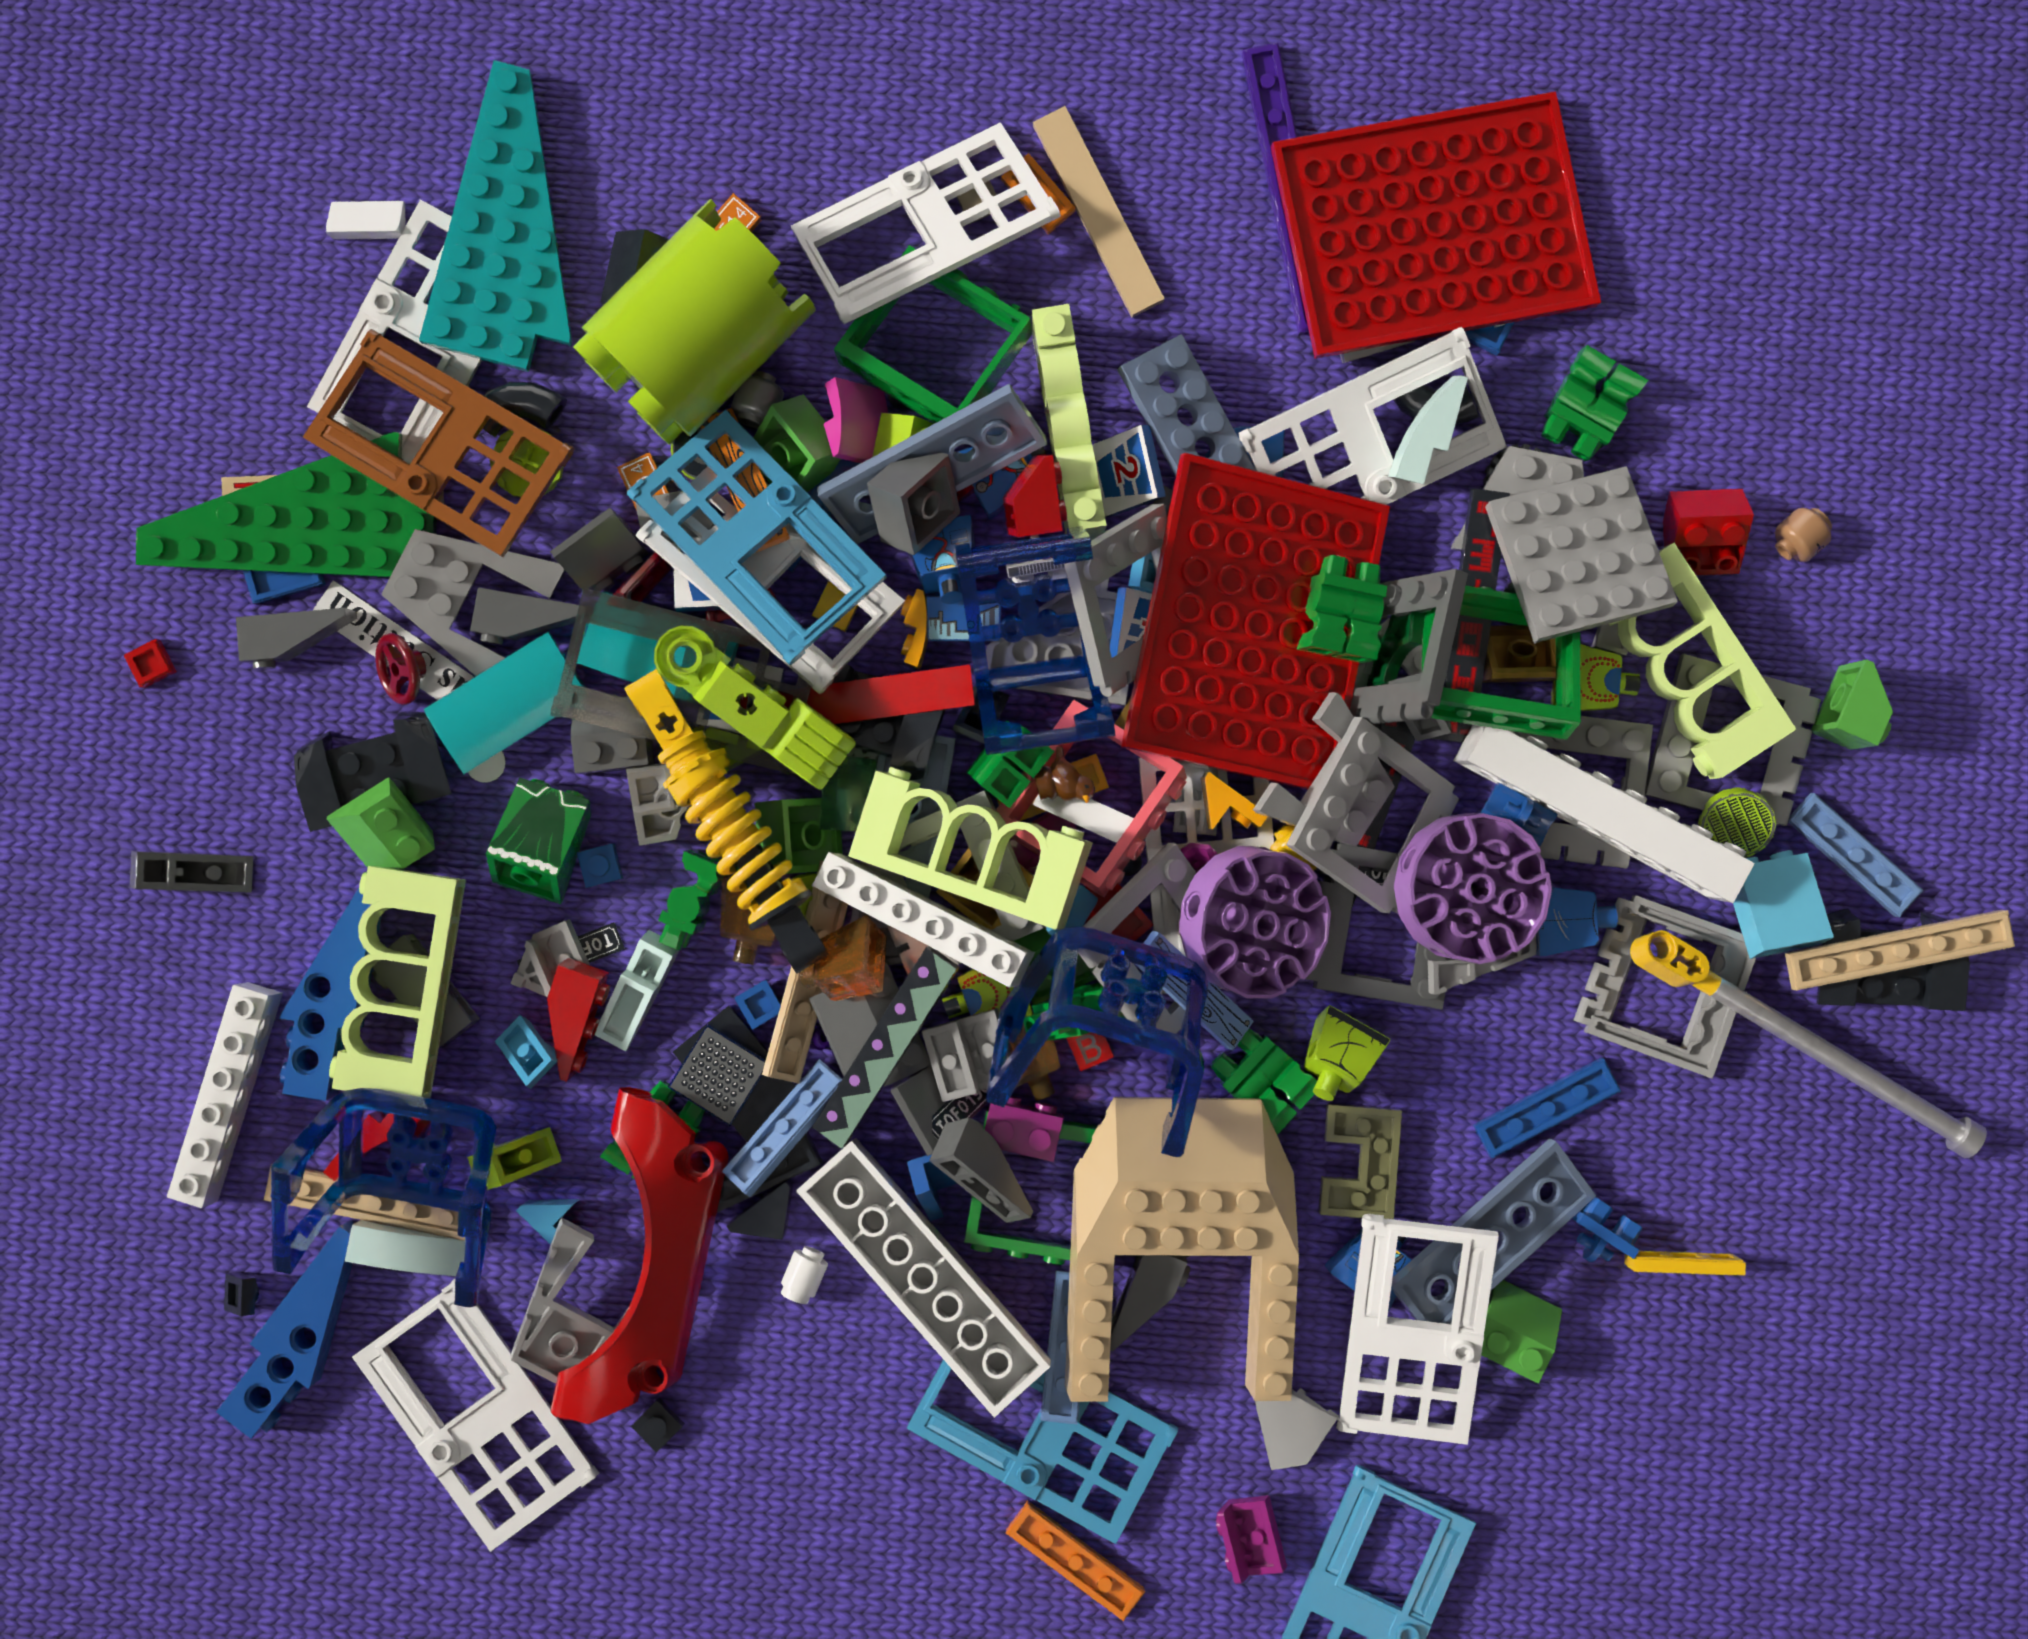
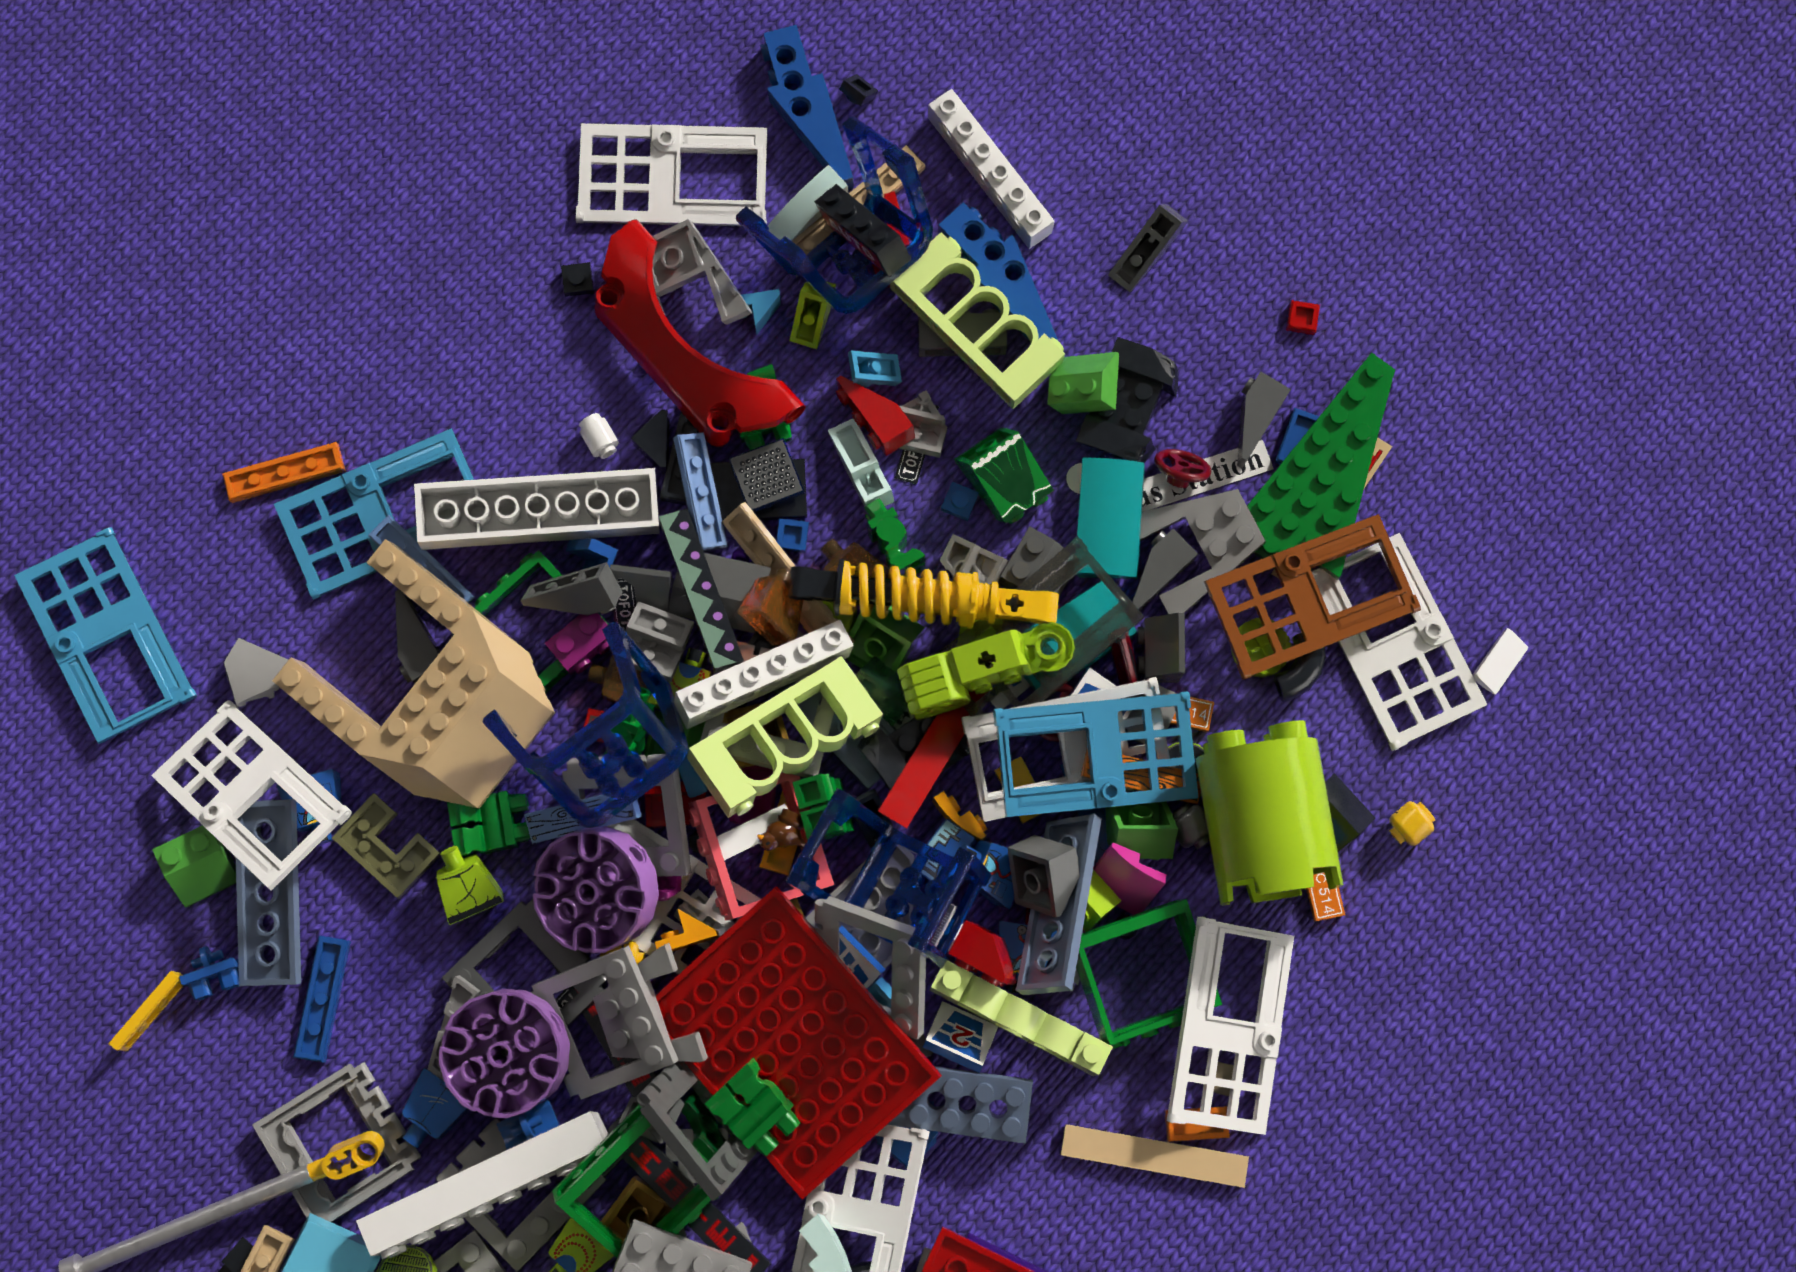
camera: 120 degrees right, 10 degrees down
teal wing [419,60,572,372] -> none
magenta bracket [1216,1495,1287,1584] -> none
none -> black brick [814,184,912,277]
none -> yellow head [1389,801,1435,846]

